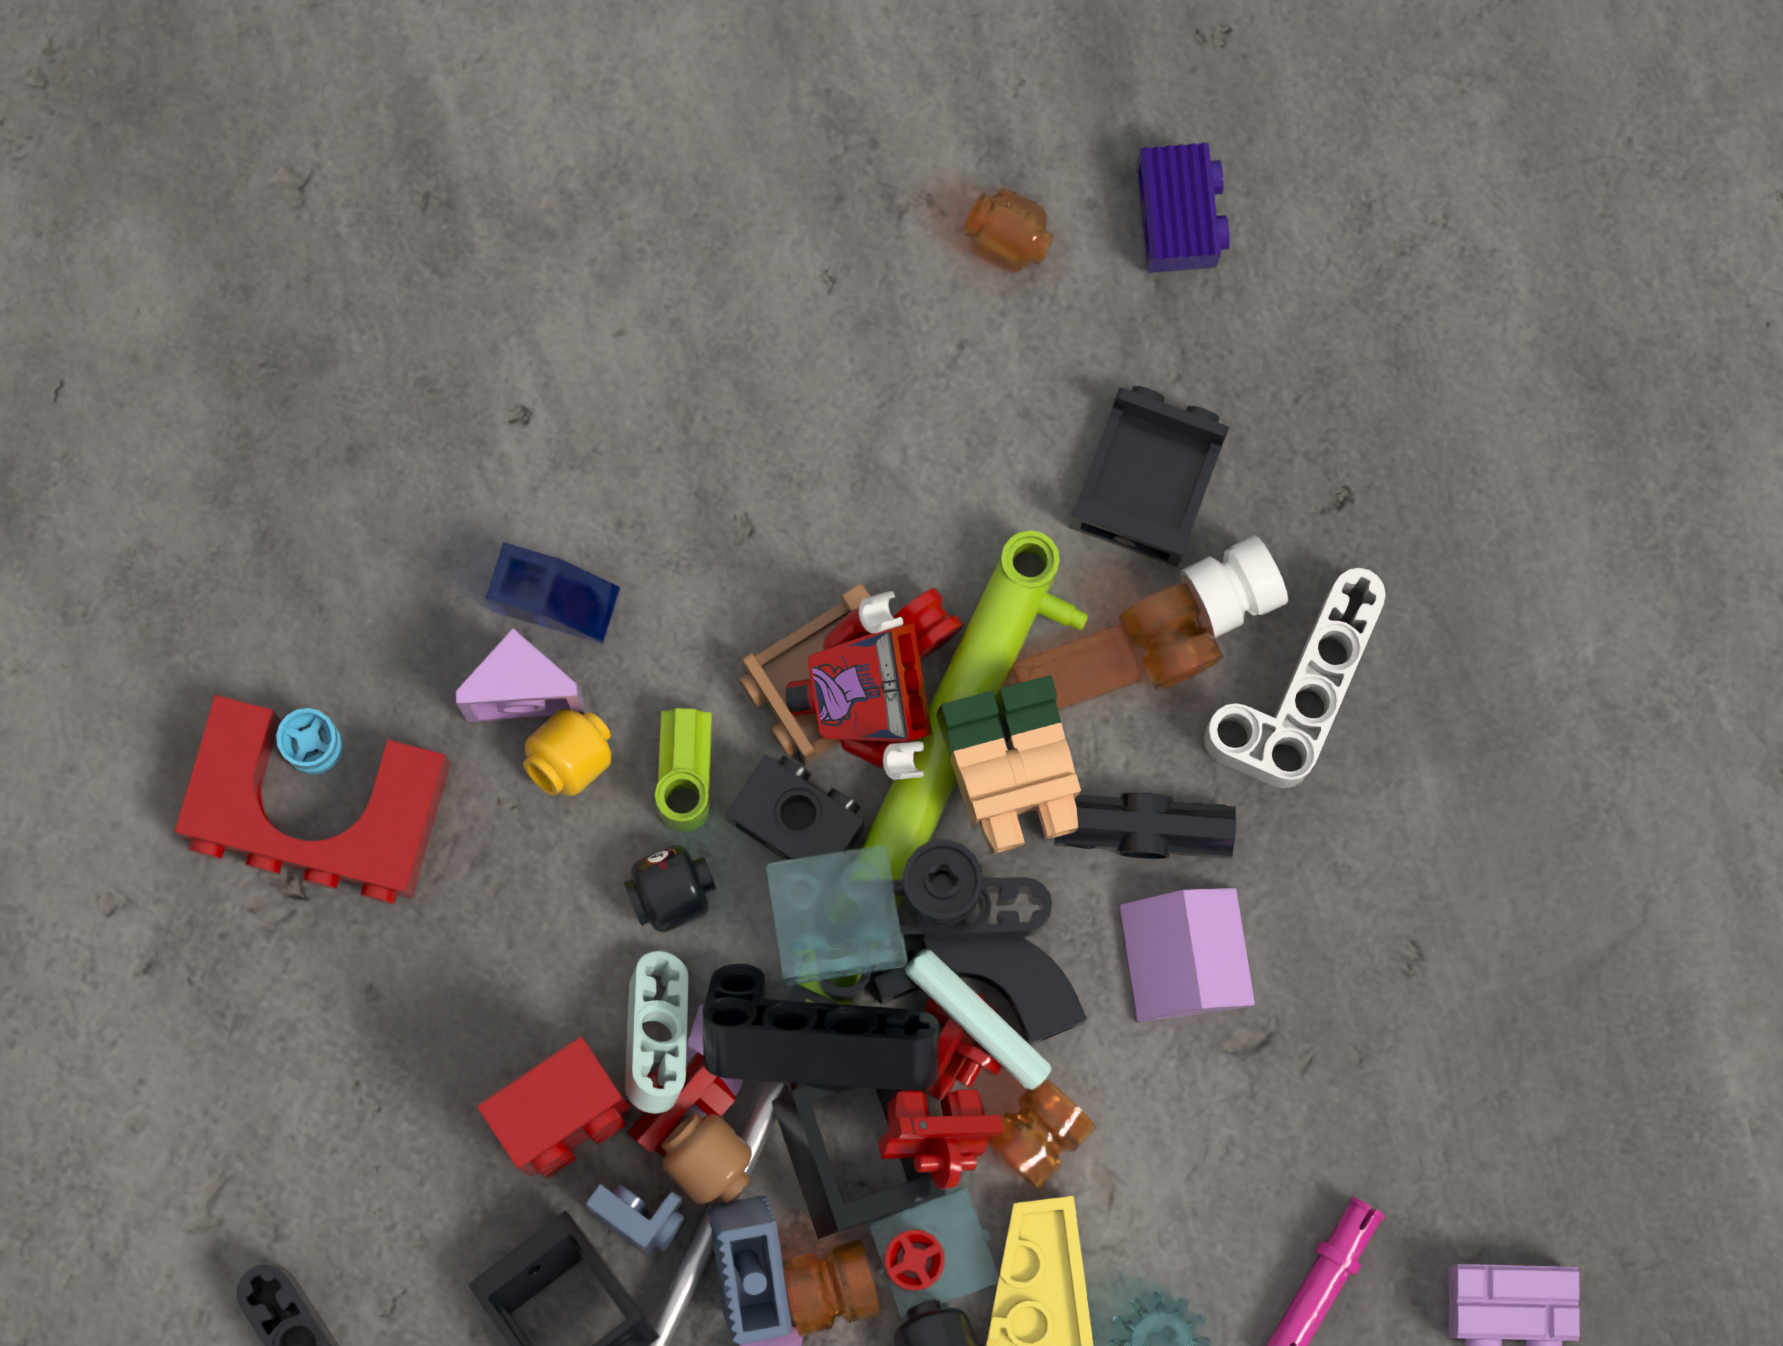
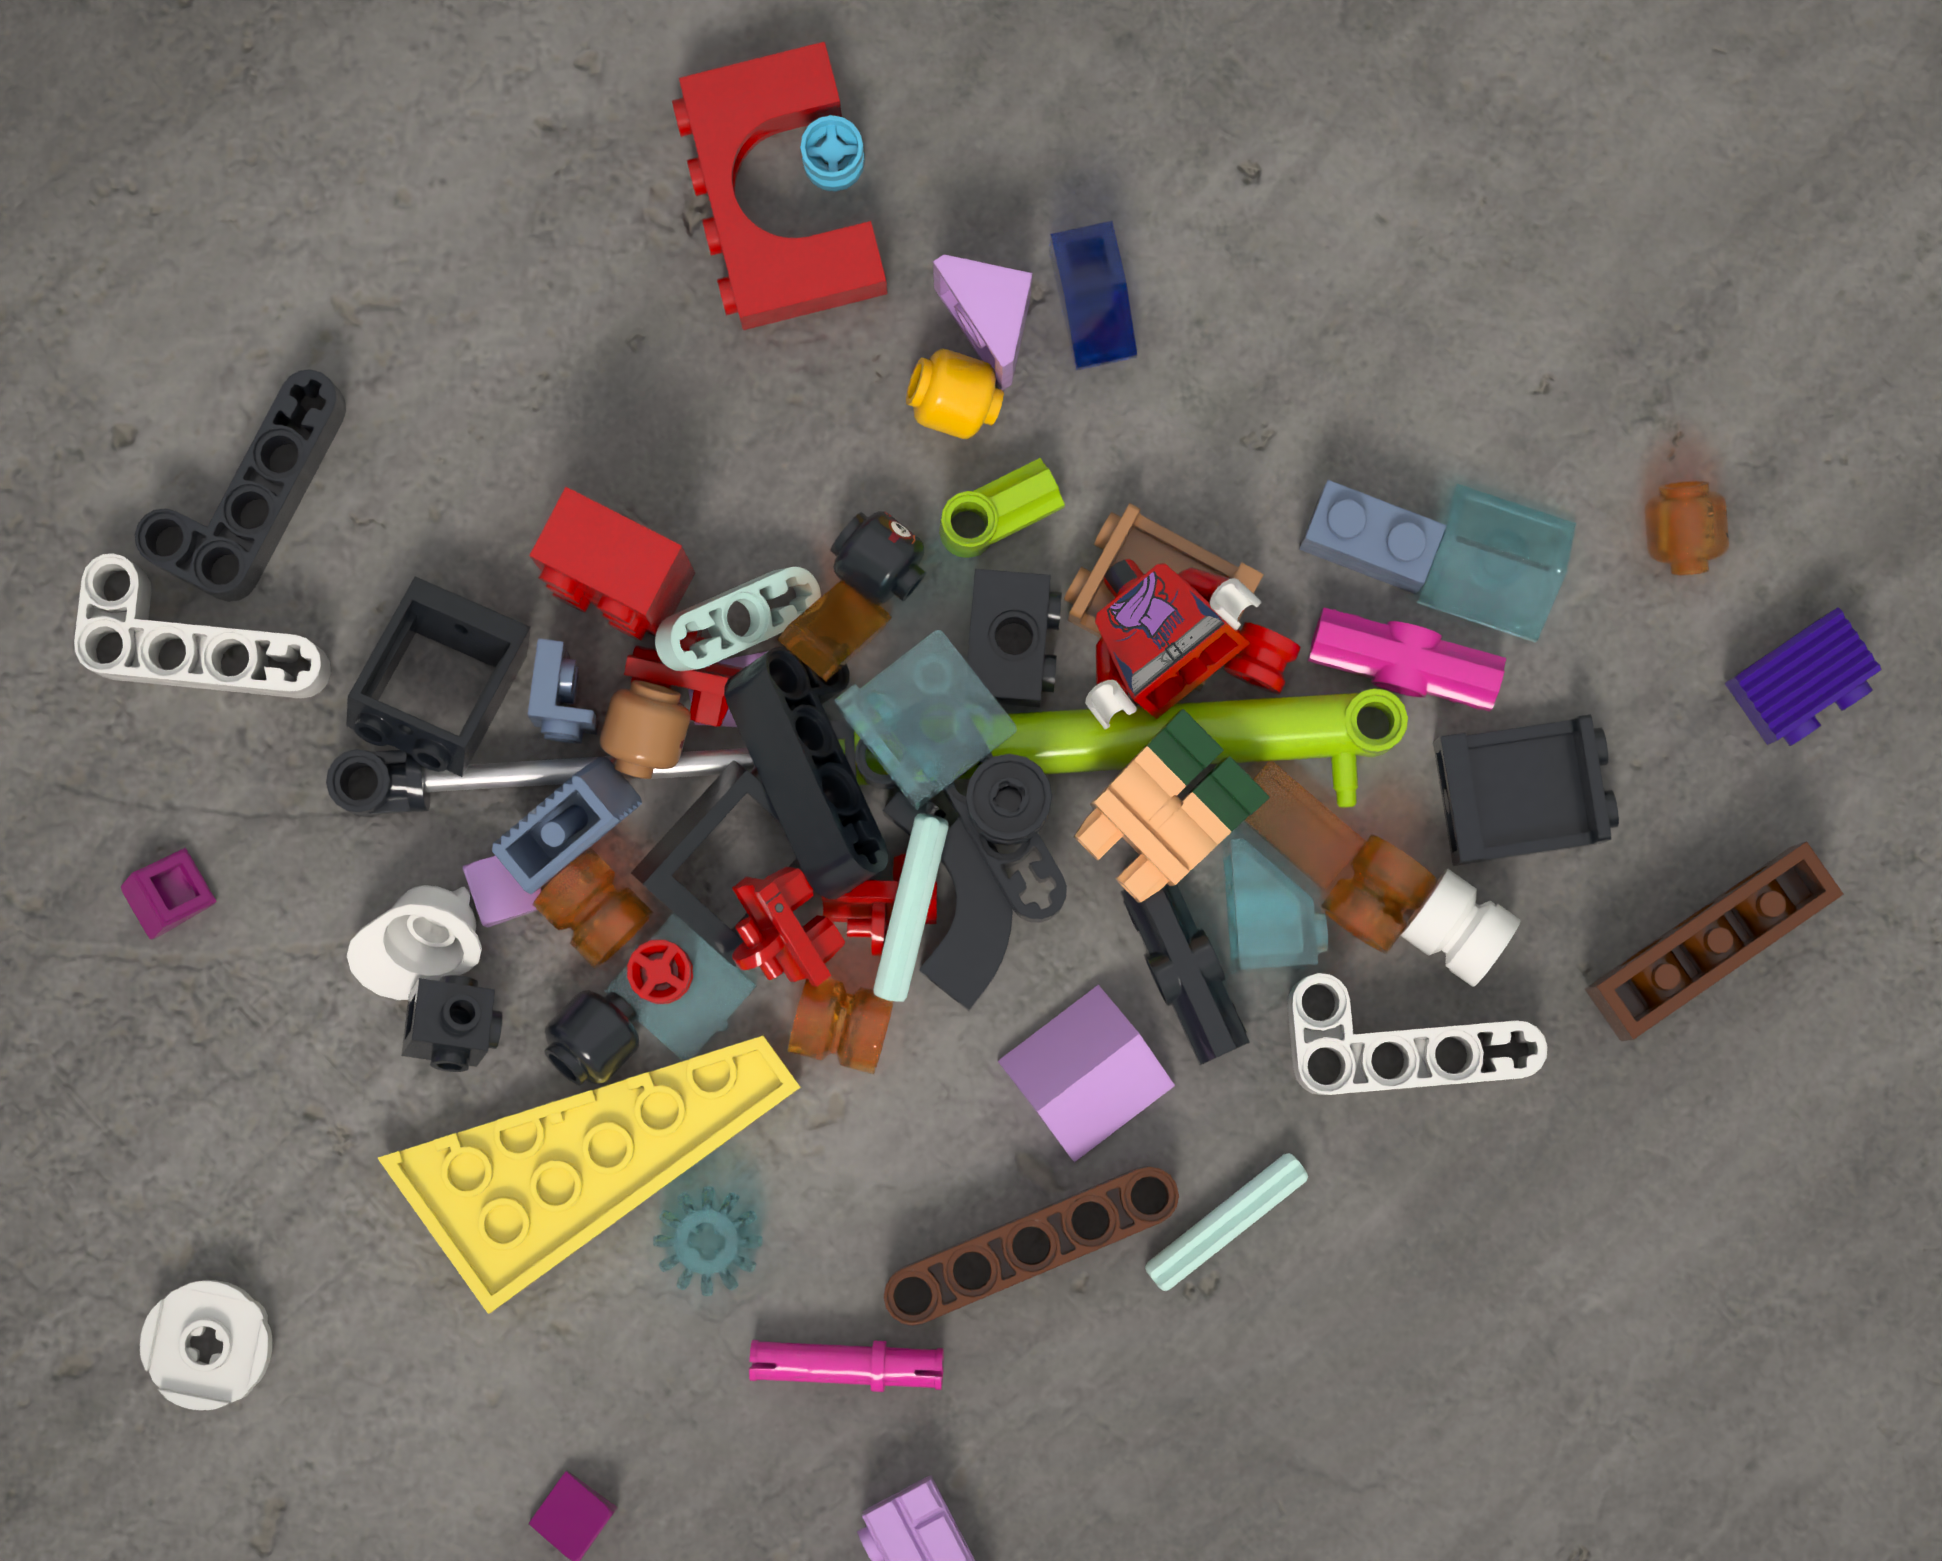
camera: 65 degrees right, 5 degrees up
none -> clear orange tile [778,580,892,681]
none -> reddish brown beam [884,1166,1179,1326]
none -> light aqua axle [1145,1153,1309,1291]
none -> clear light blue slope [1222,839,1328,974]
none -> sand blue brick [1299,480,1447,594]
none -> dark pink piece [1308,607,1506,712]
none -> clear light blue slope [1417,484,1576,642]
none -> reddish brown brick [1585,841,1844,1041]

